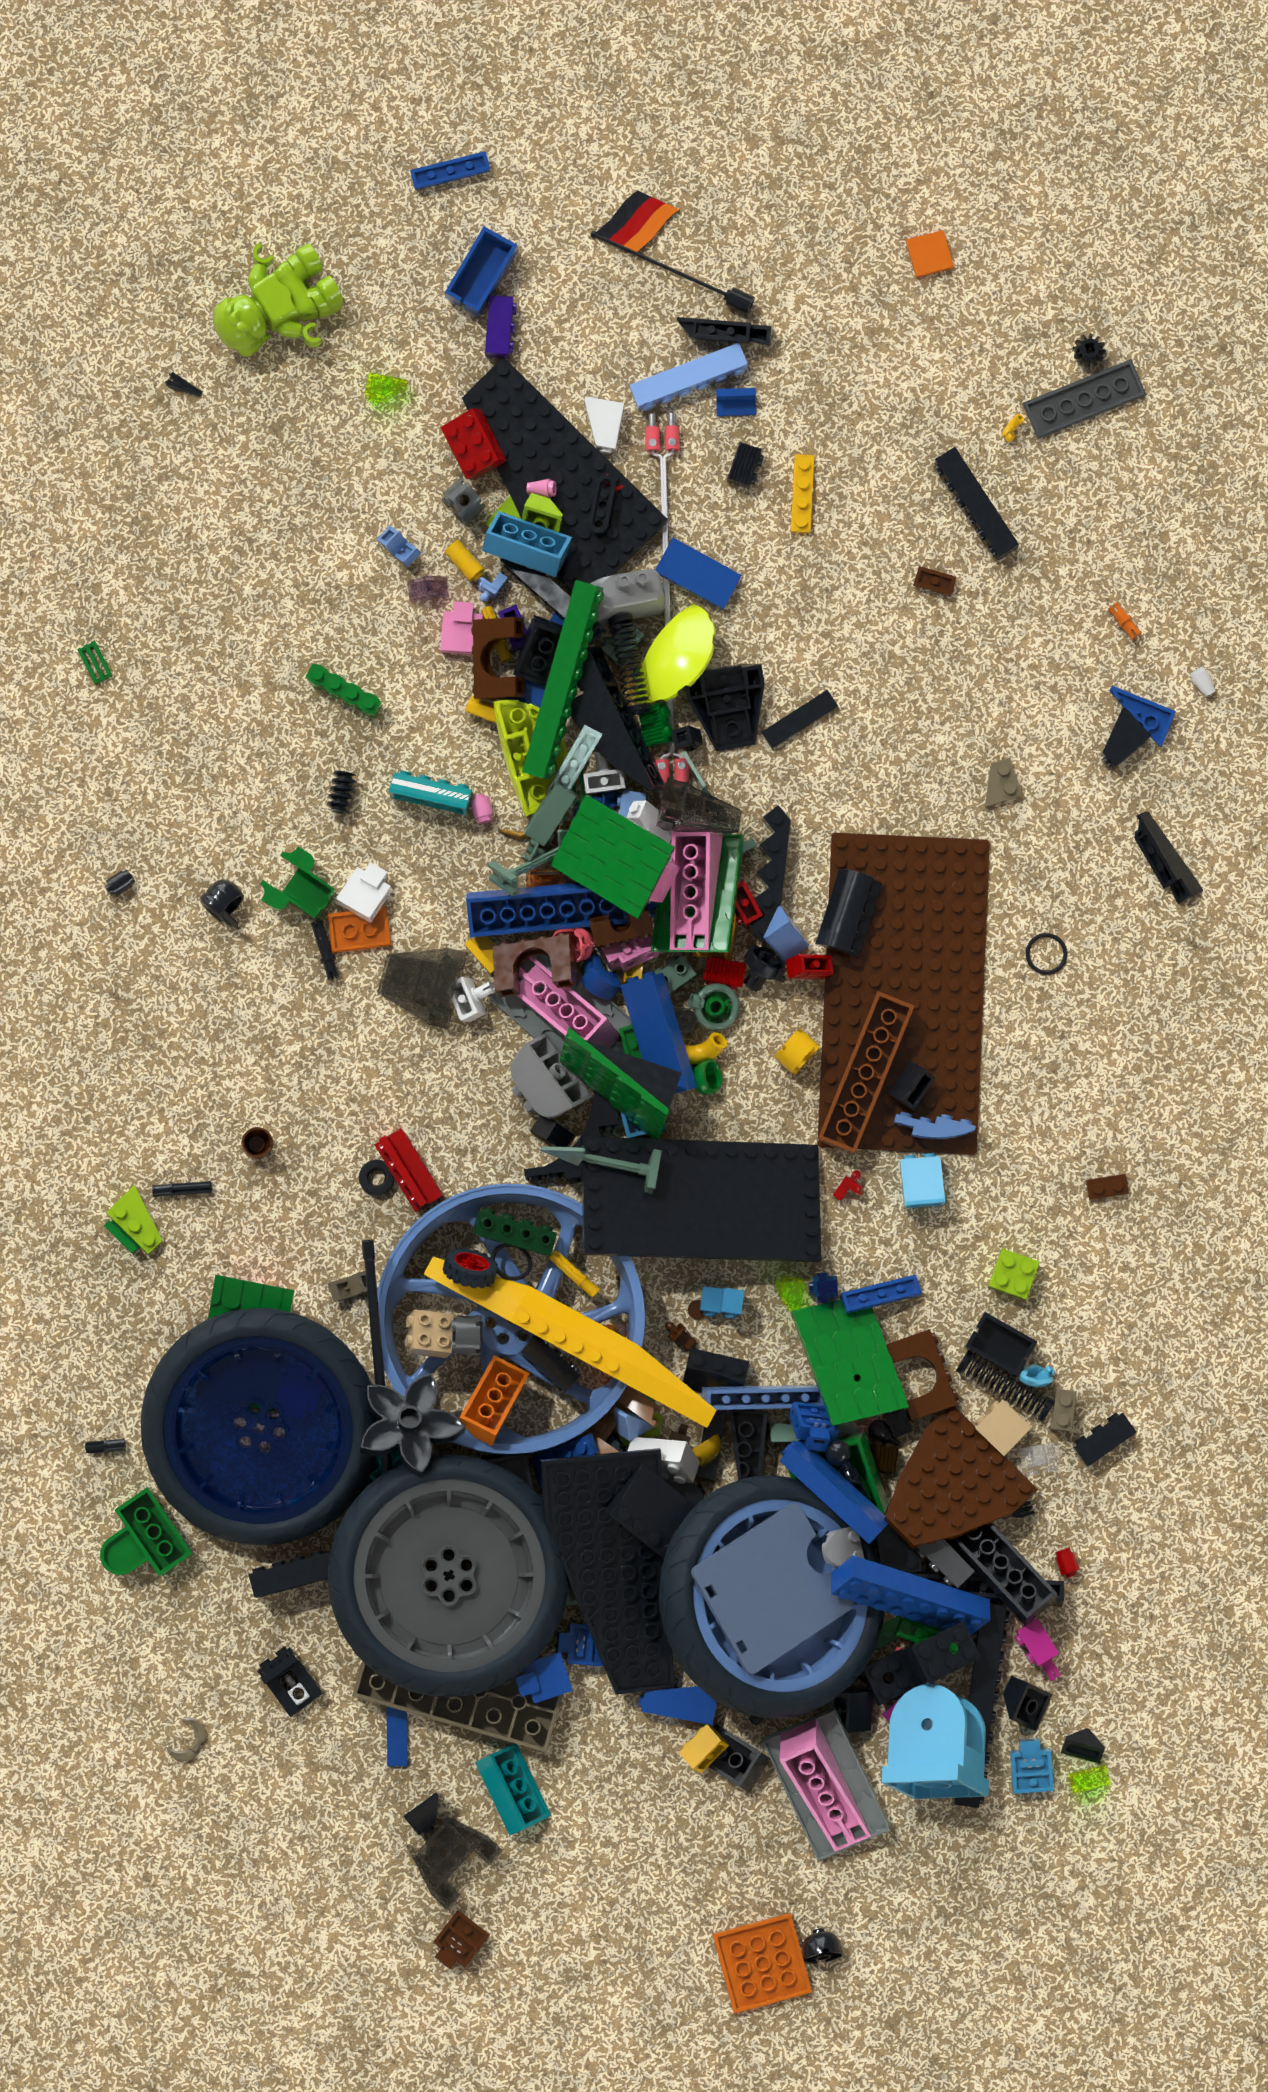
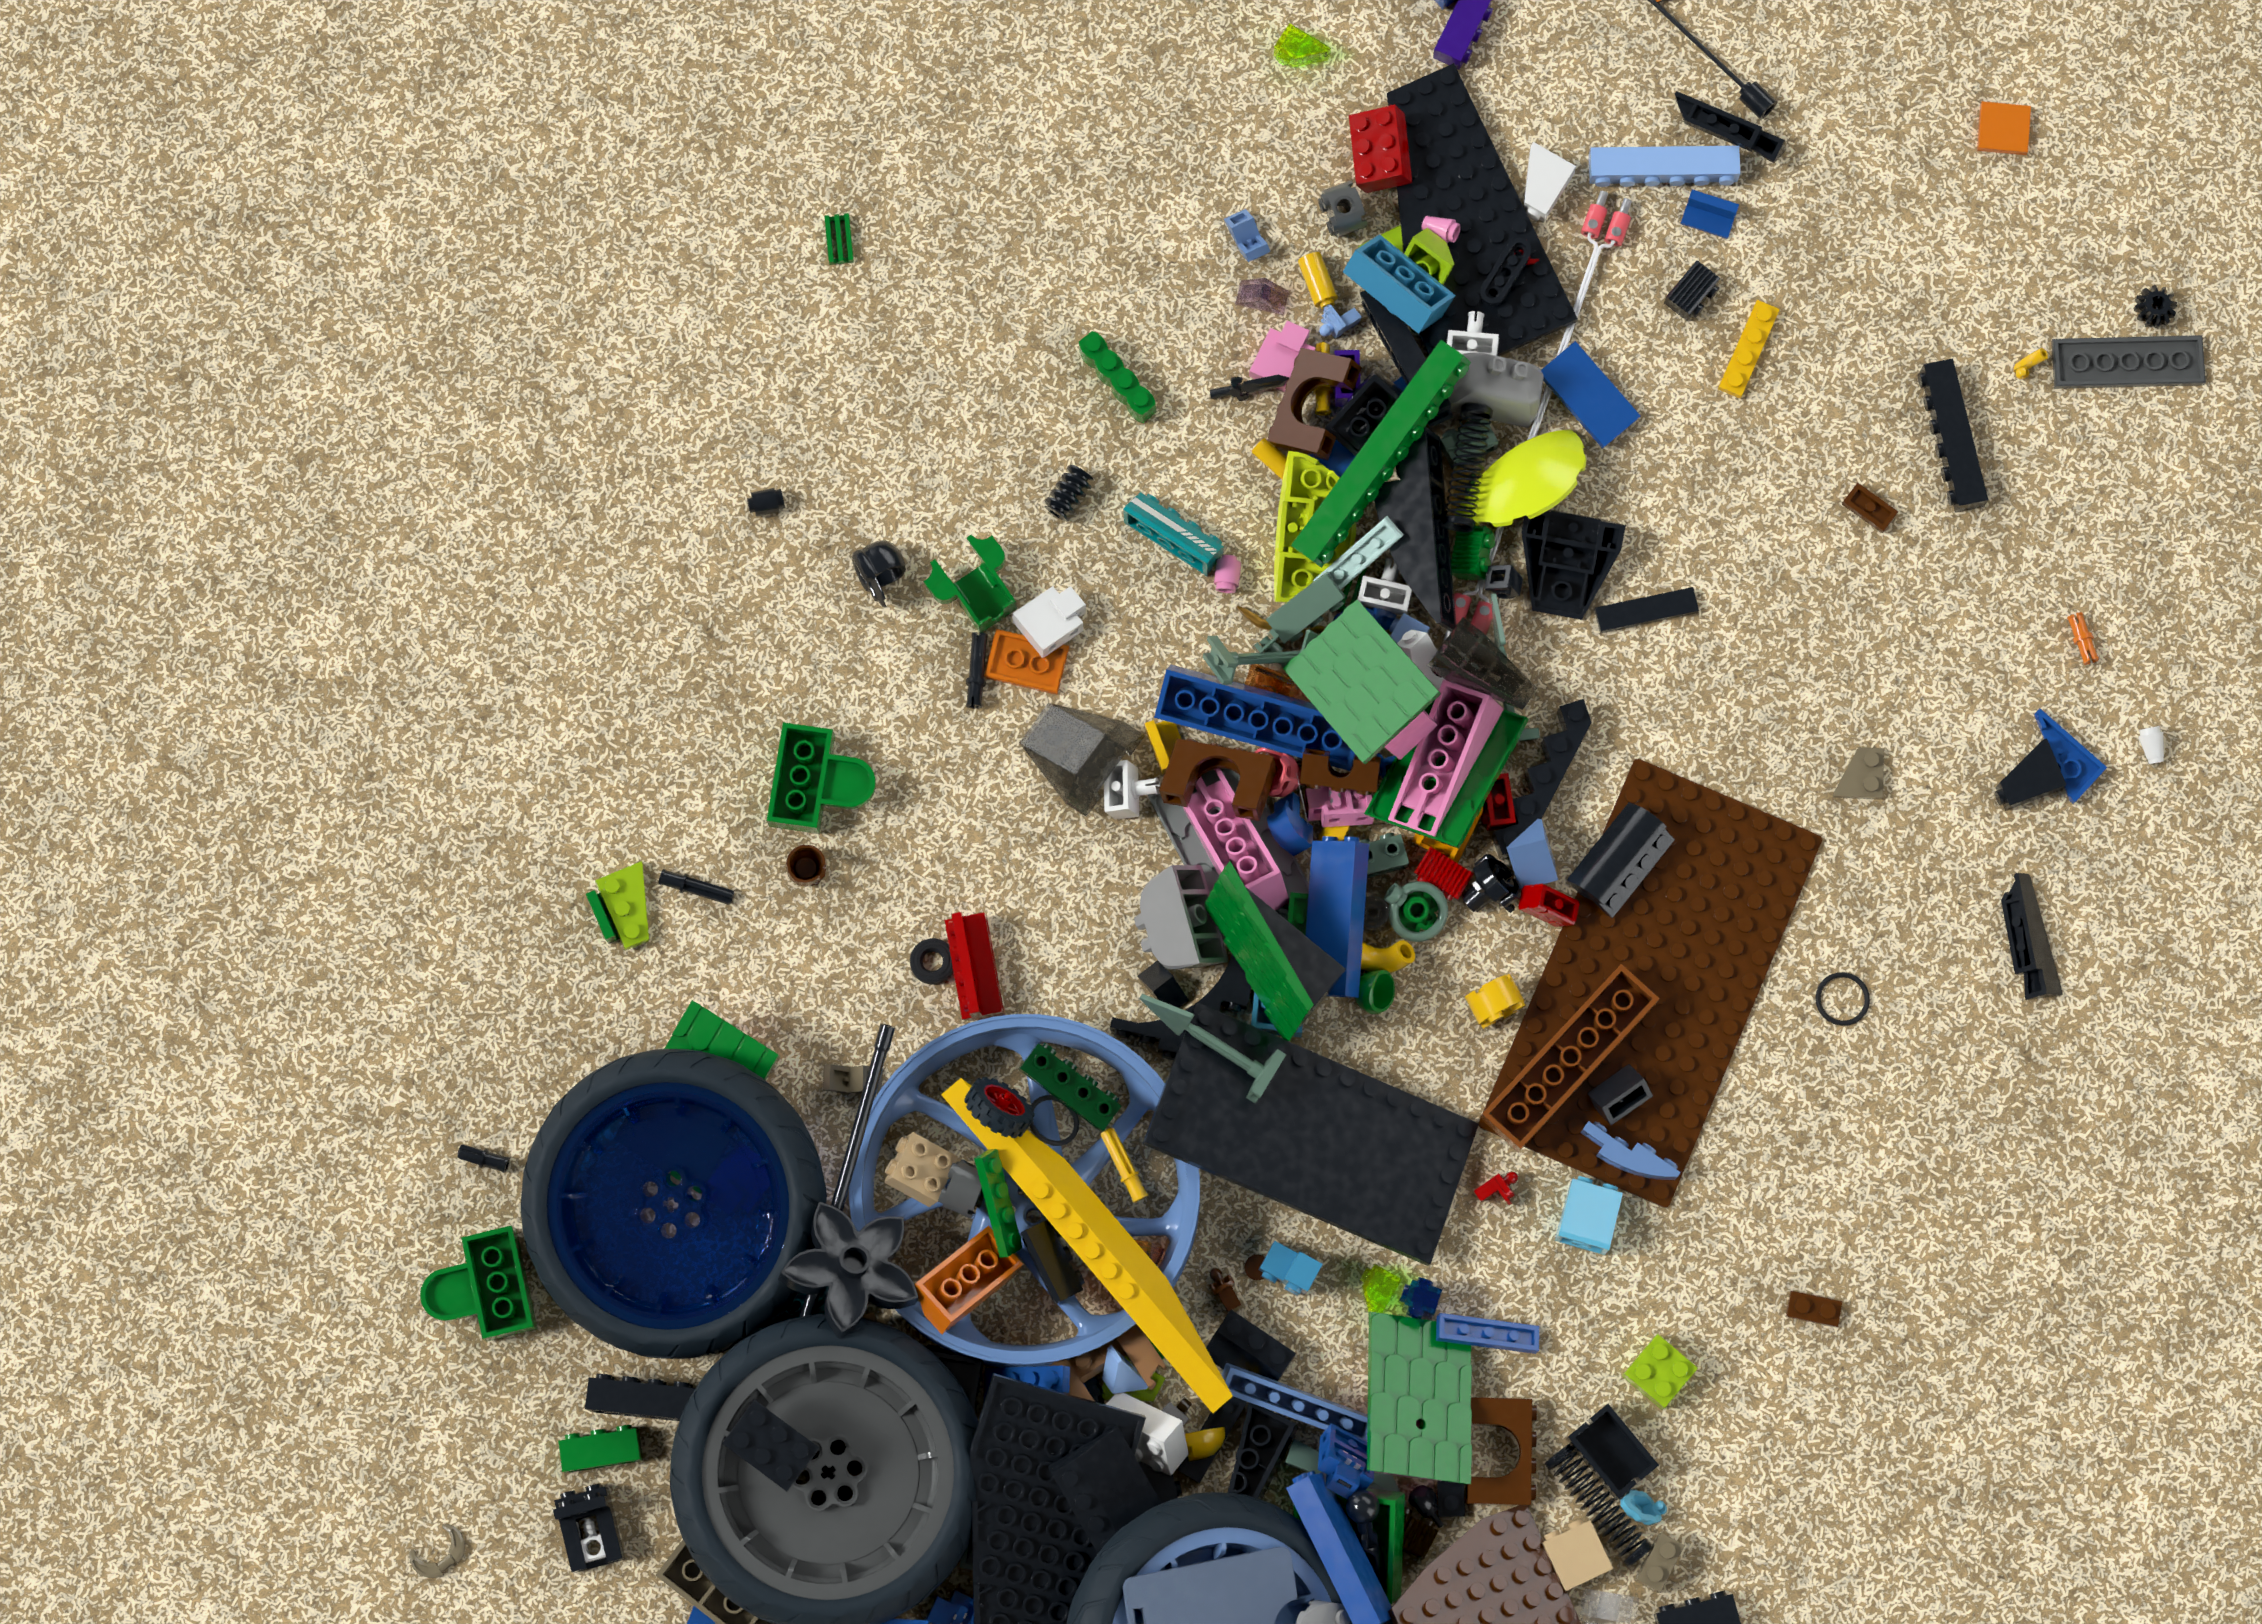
camera: 20 degrees right, 5 degrees down
none -> green brick [558,1425,643,1473]
none -> black brick [722,1400,820,1492]
none -> green brick [766,722,876,834]
none -> green plate [974,1149,1023,1257]
none -> black sword [1210,374,1290,401]
none -> white brick [1447,311,1499,356]

